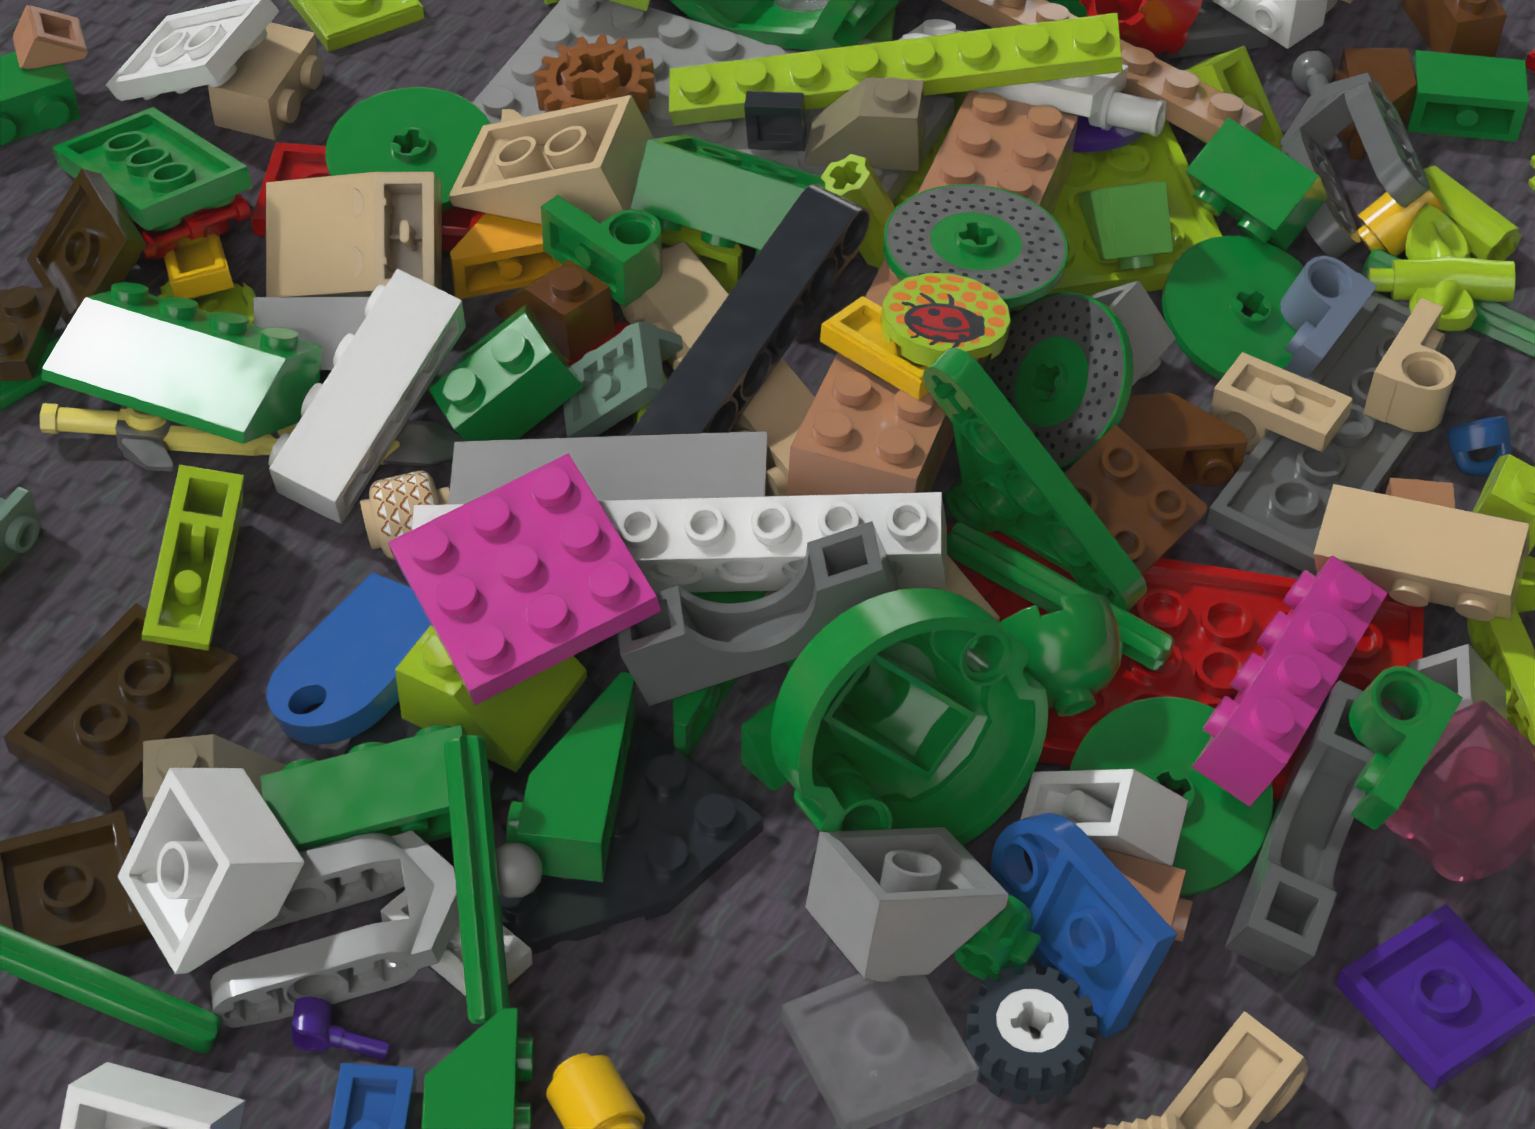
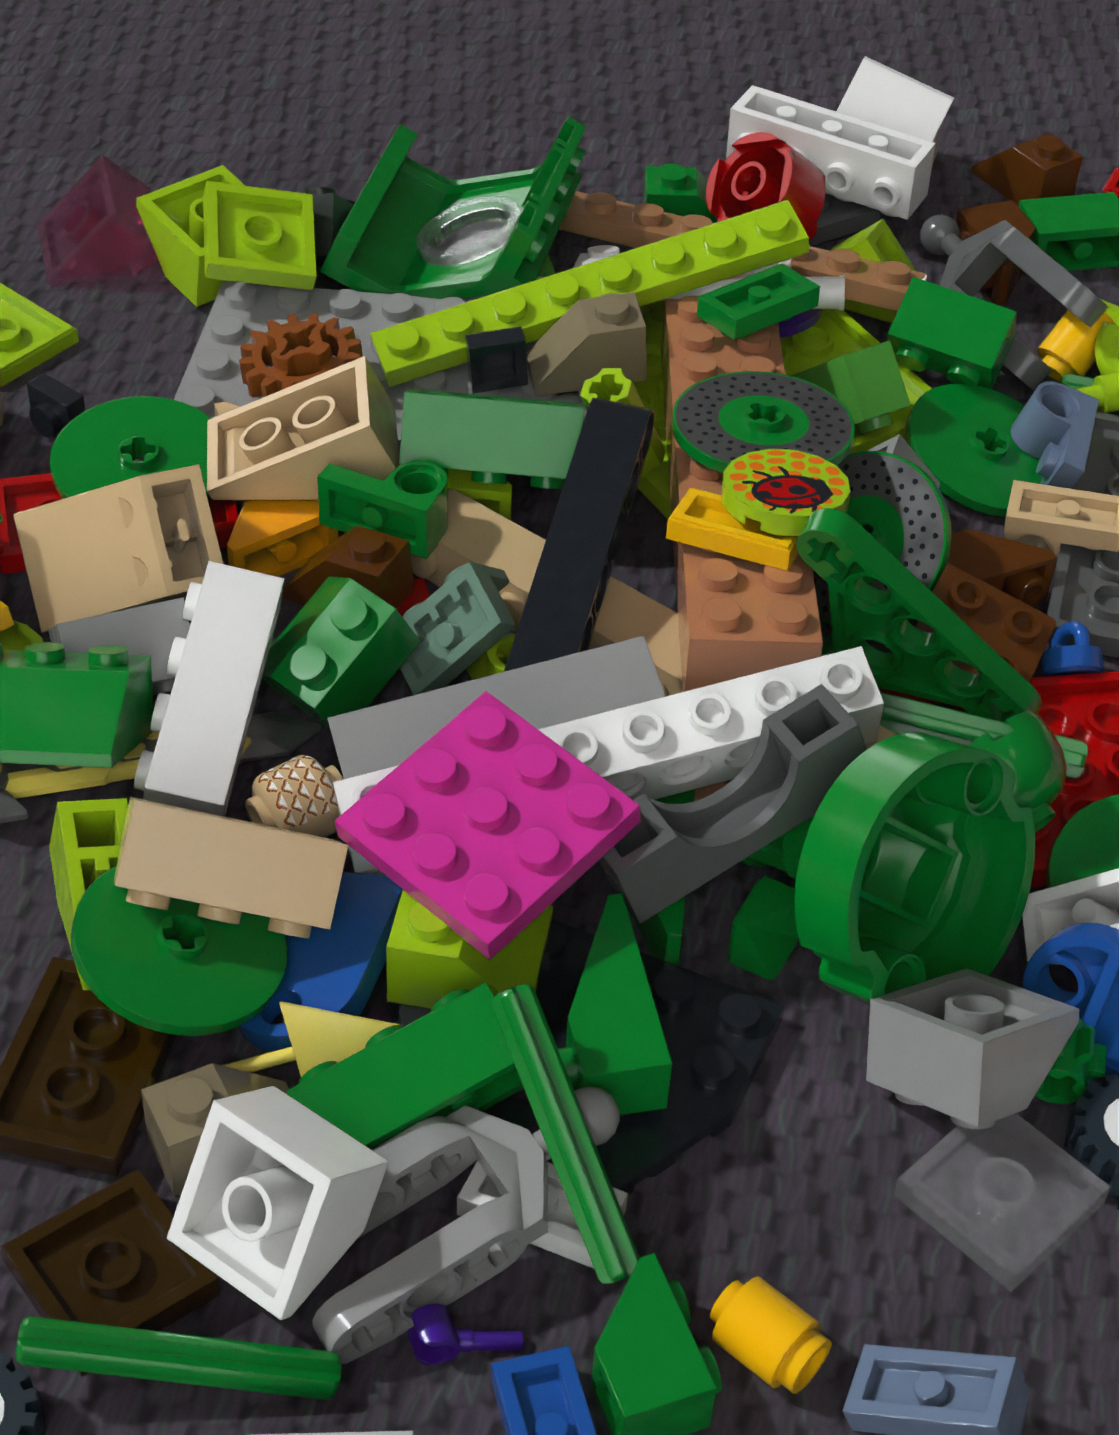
camera: 20 degrees left, 5 degrees down
none -> black plate [27,373,85,439]
none -> green piece [71,866,287,1036]
none -> tan slope [114,797,348,938]
none -> light yellow piece [222,1001,401,1077]
none -> green plate [697,263,820,340]
none -> blue tile [1041,621,1104,677]

